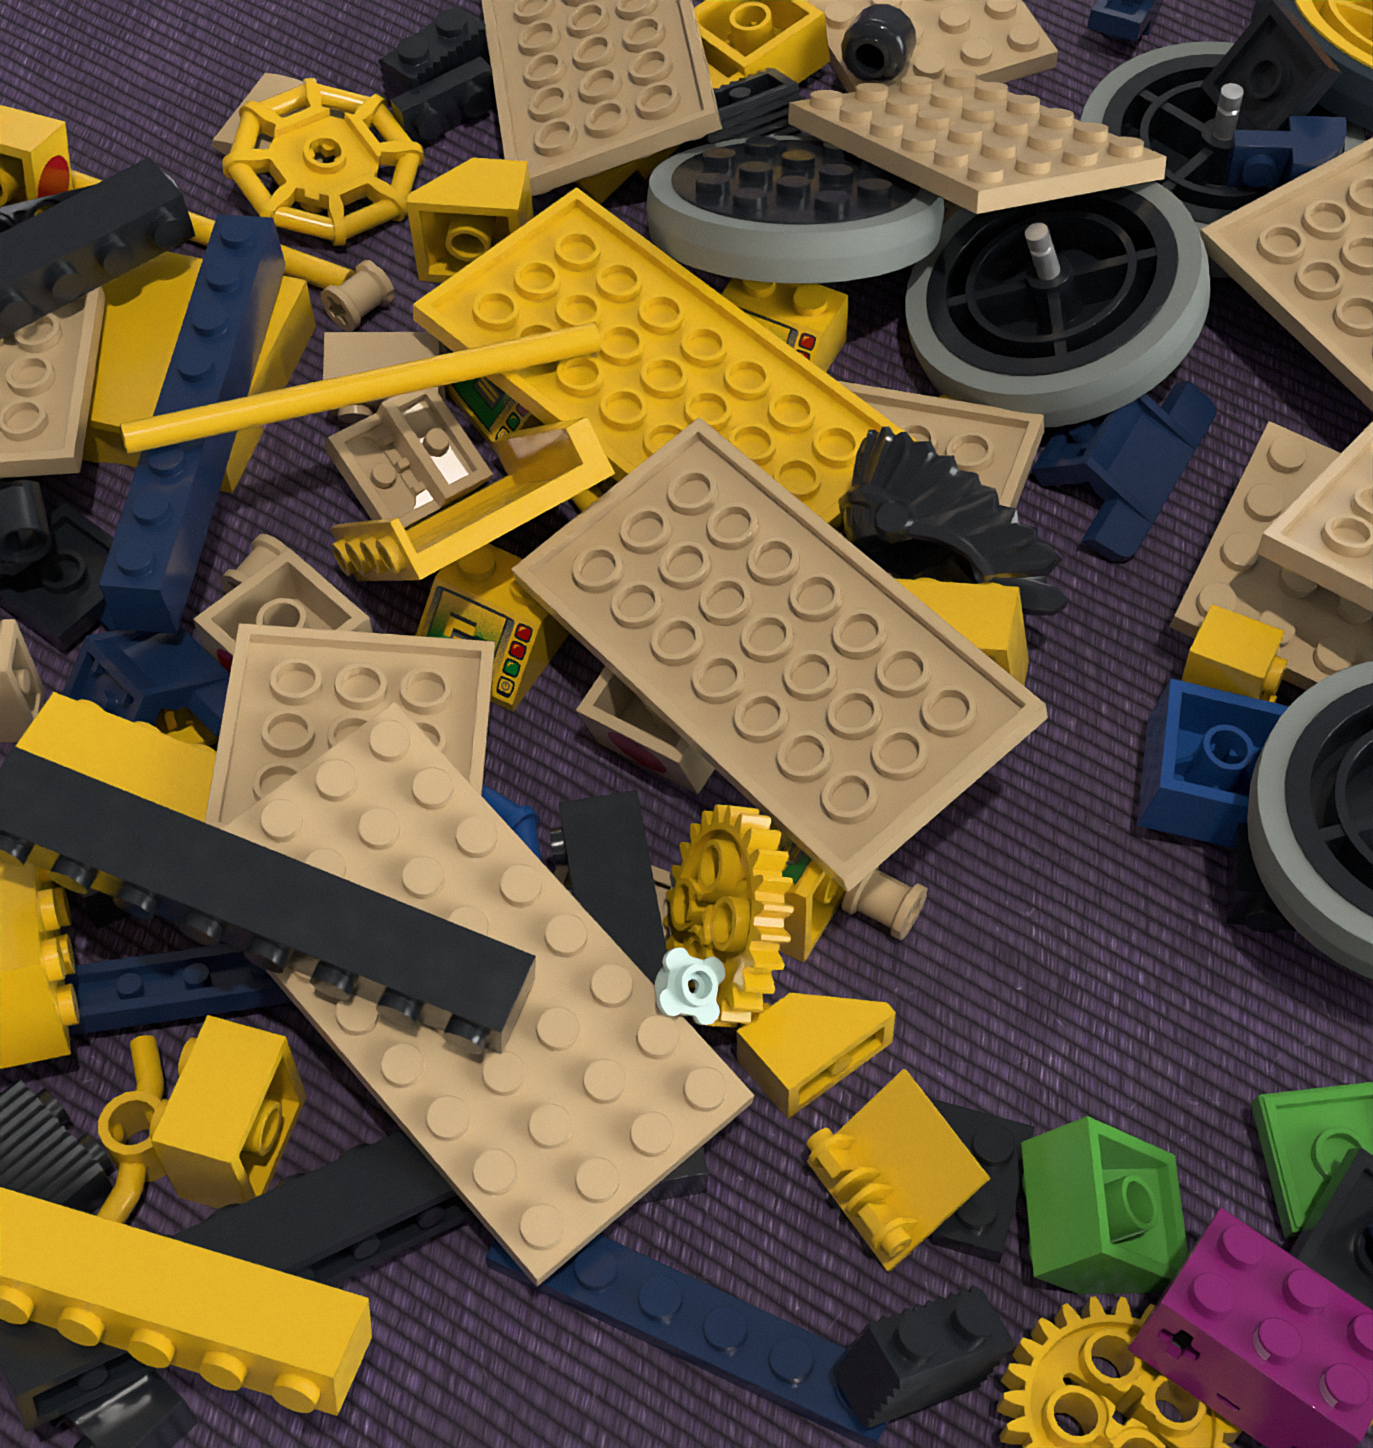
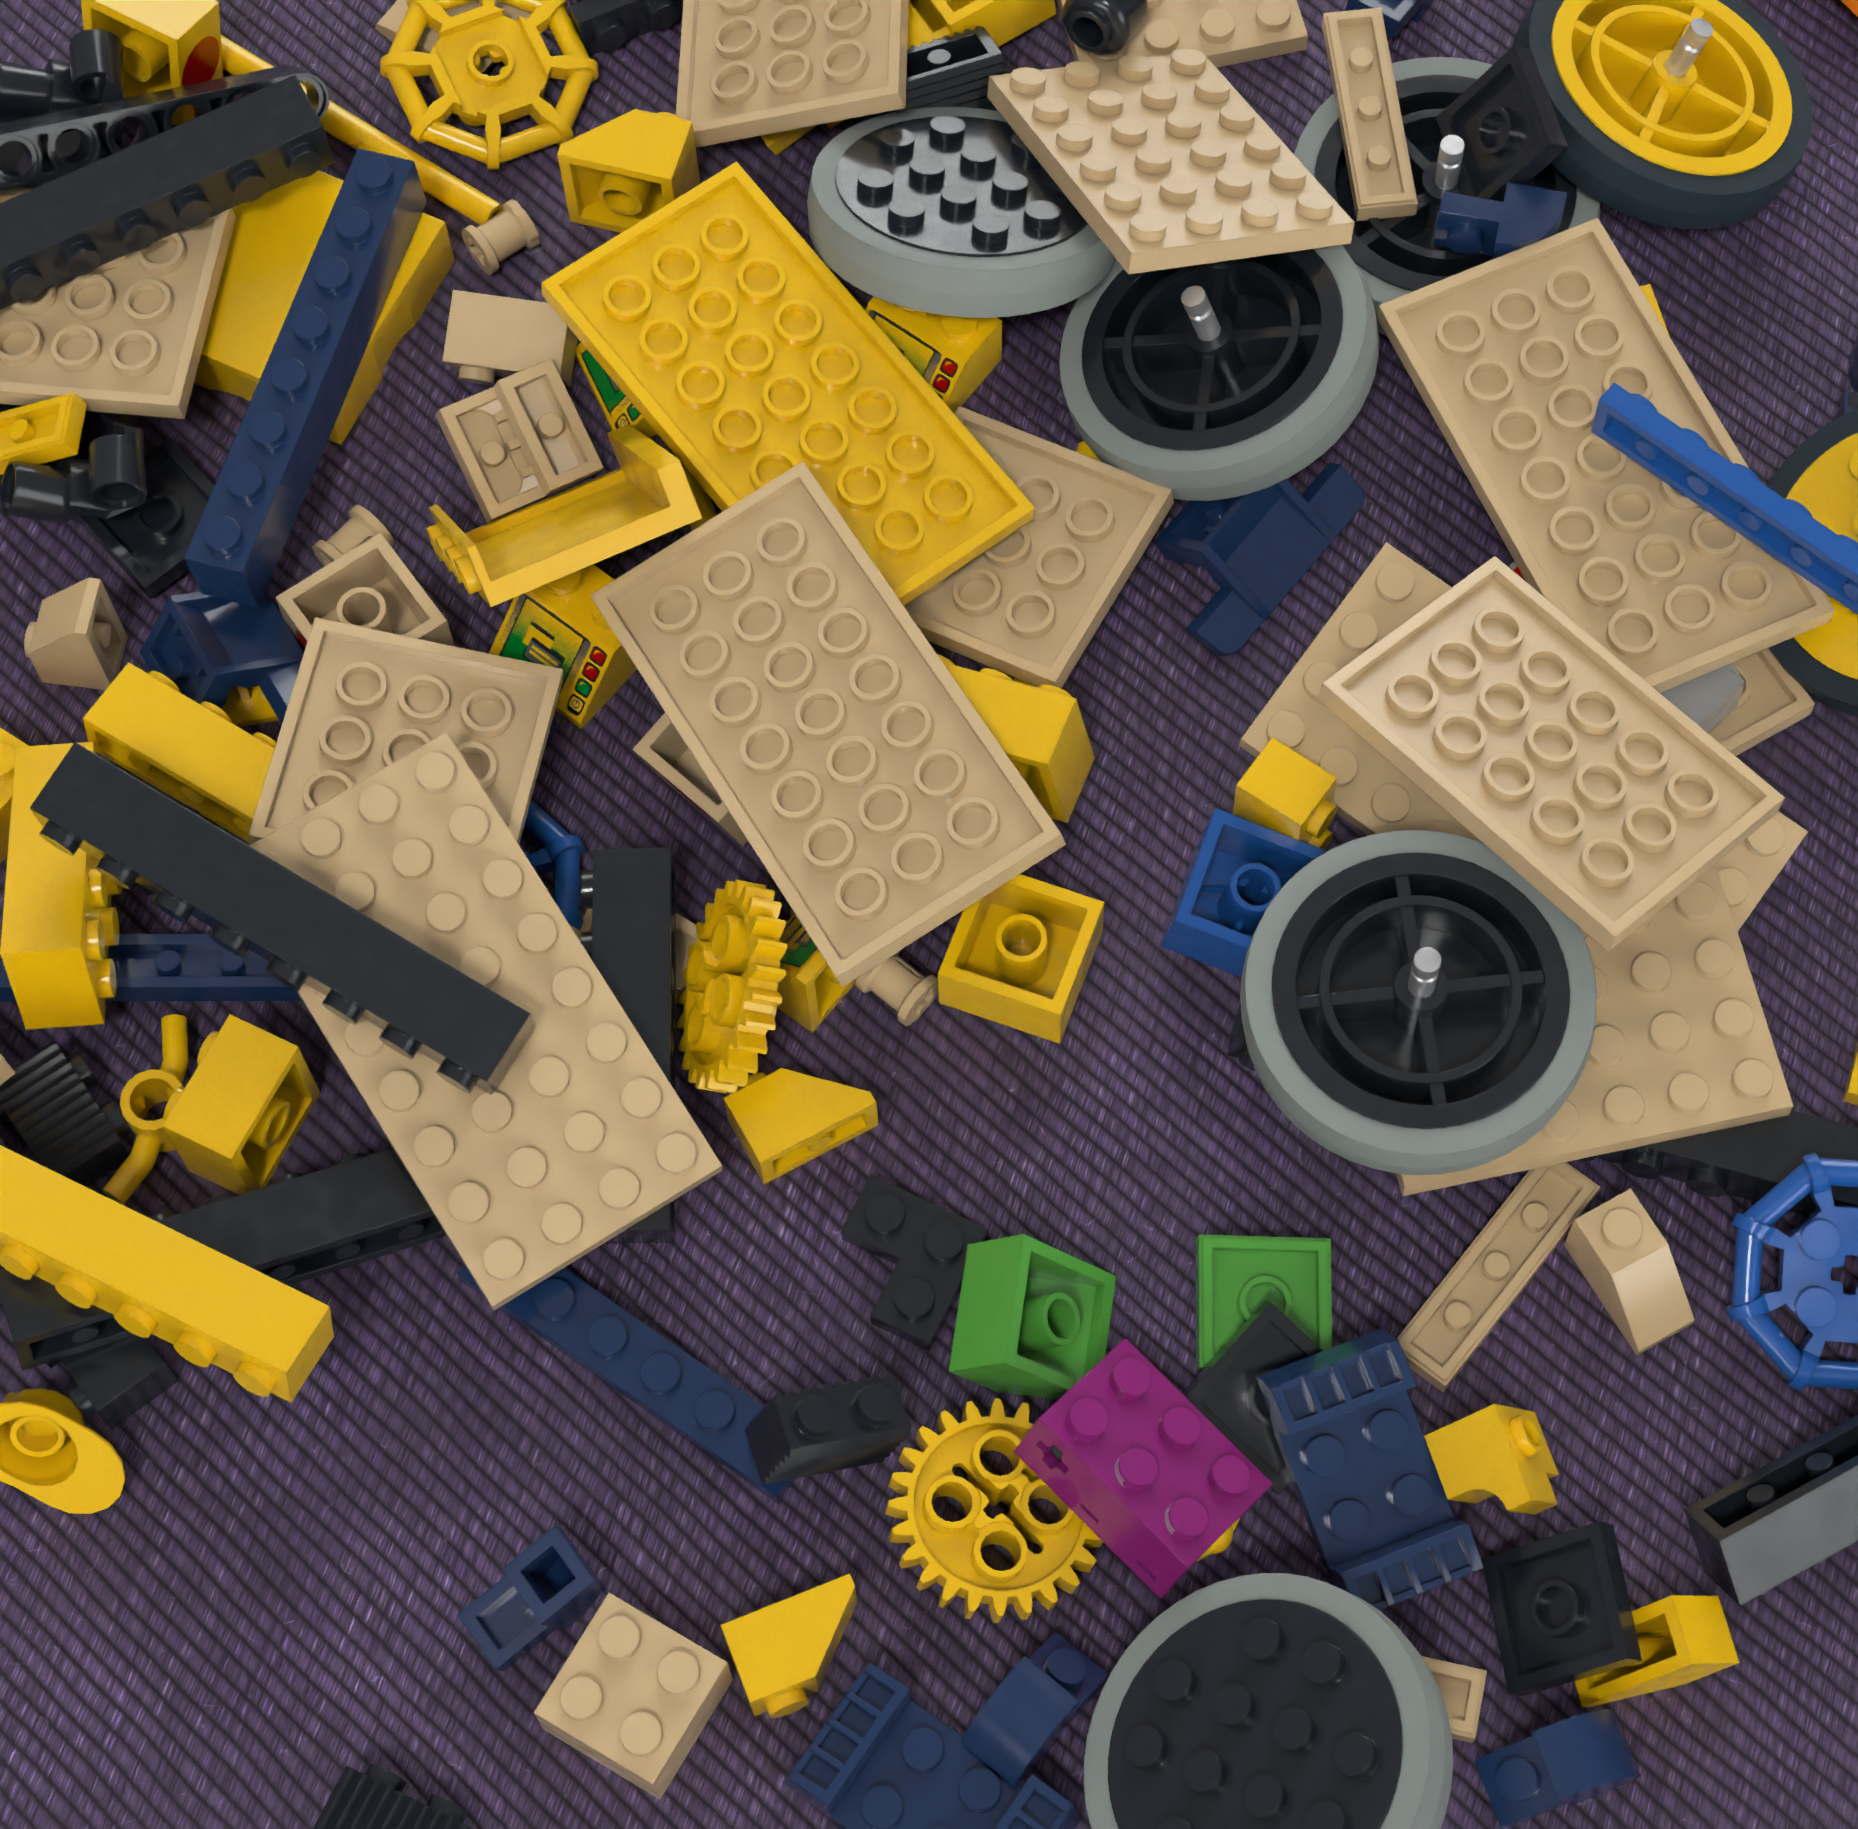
camera: 10 degrees right, 10 degrees up
yellow piece [120,322,601,454] -> none
light aqua plate [655,947,725,1025] -> none
yellow hinge [806,1069,991,1271] -> none
black piece [838,426,1069,616] -> none
none -> yellow brick [938,874,1105,1044]
none -> tan tile [1322,7,1418,221]

